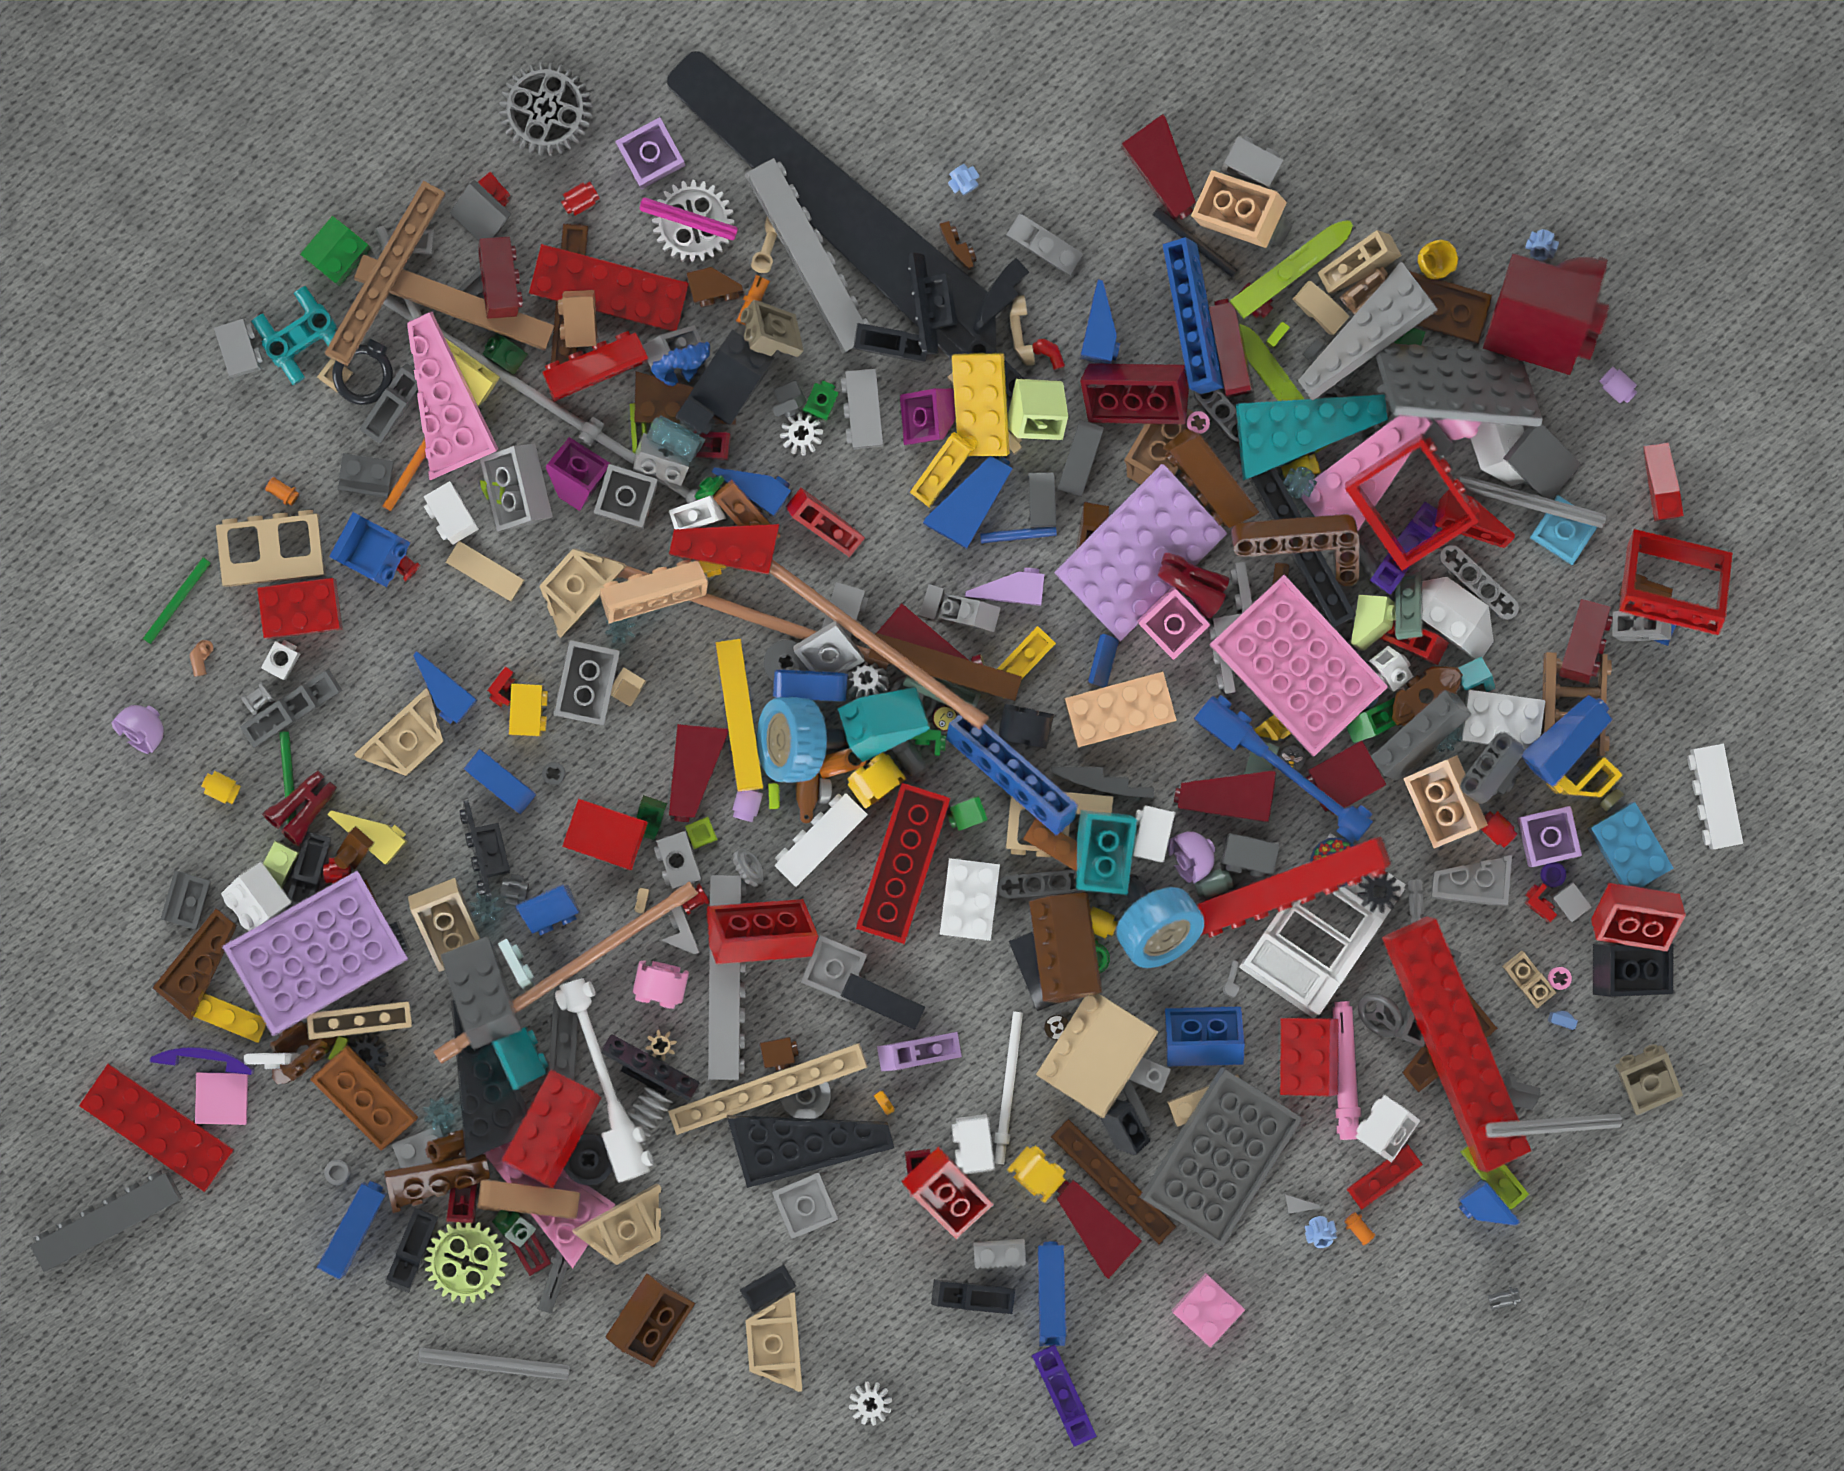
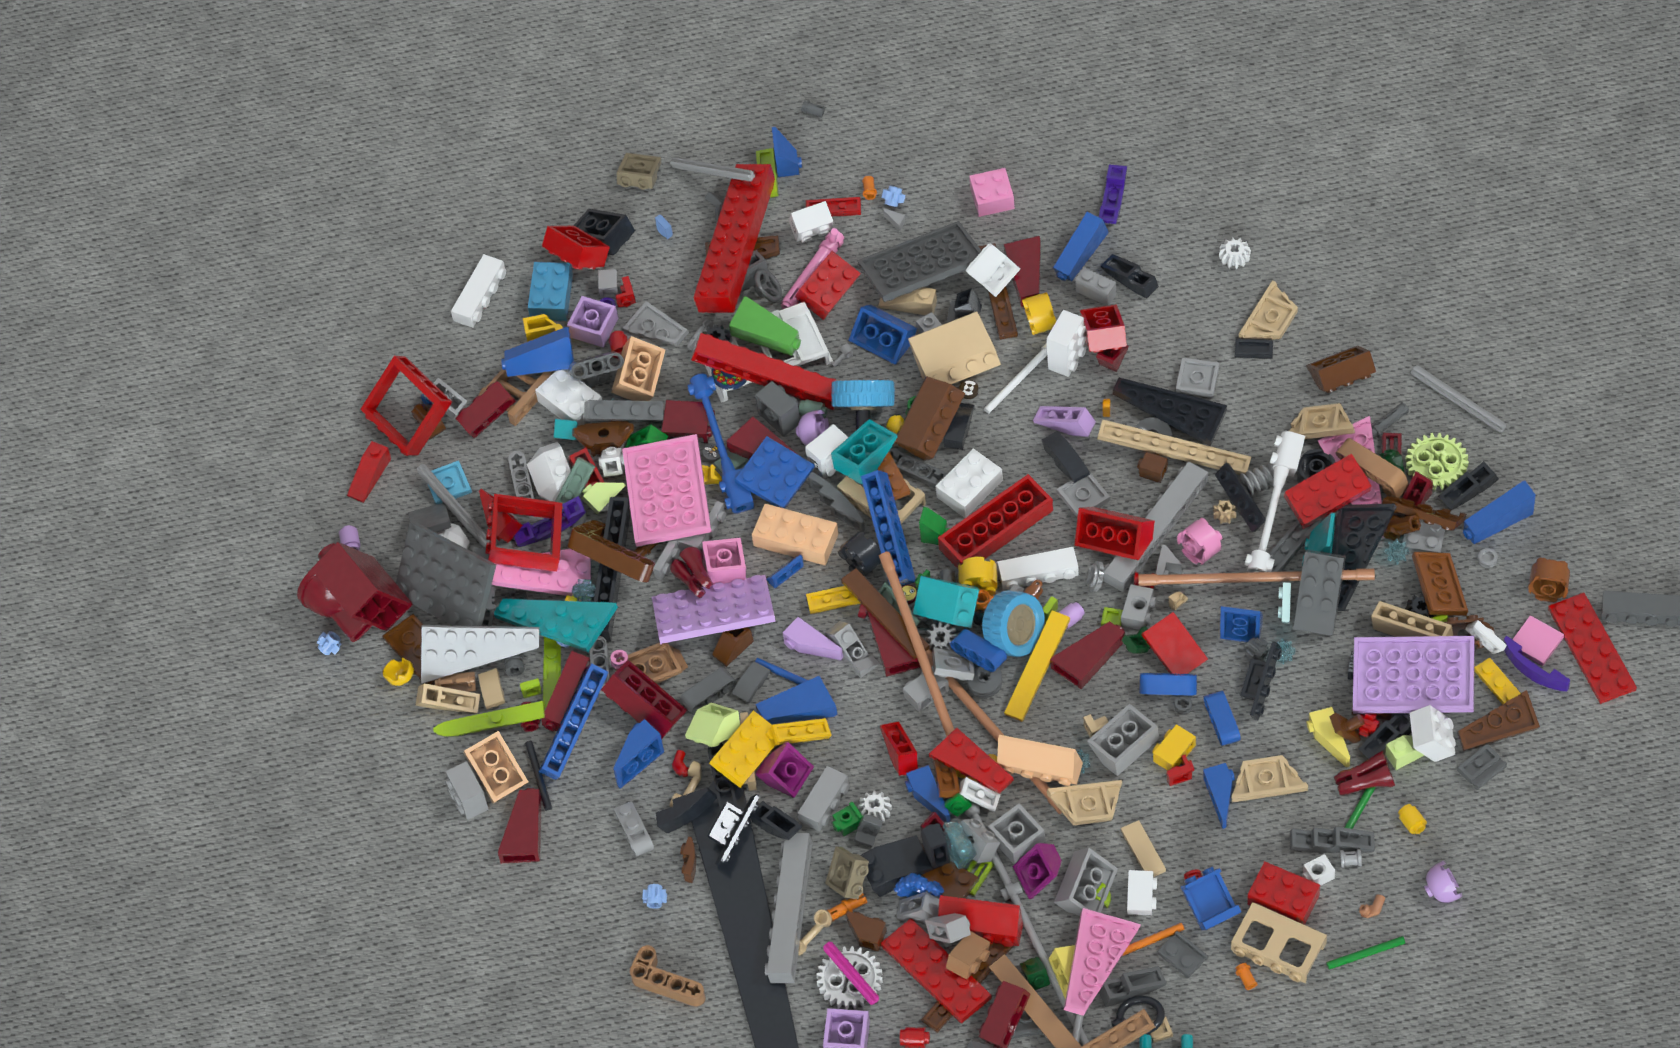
camera: 135 degrees left, 30 degrees down
tan slope [408,878,481,972] -> none
reddish brown slope [1163,428,1259,528] -> none
tan slope [1502,951,1556,1009] -> none
bright pink bush [1548,967,1572,990] -> none
none -> medium nougat beam [630,945,706,1007]
none -> bright green slope [729,296,801,356]
none -> blue plate [735,436,815,509]
none -> light grey slope [925,913,971,943]
none -> white bracket [966,243,1020,297]
none -> blue beam [1139,673,1197,695]
none -> dark orange brick [1528,558,1570,602]

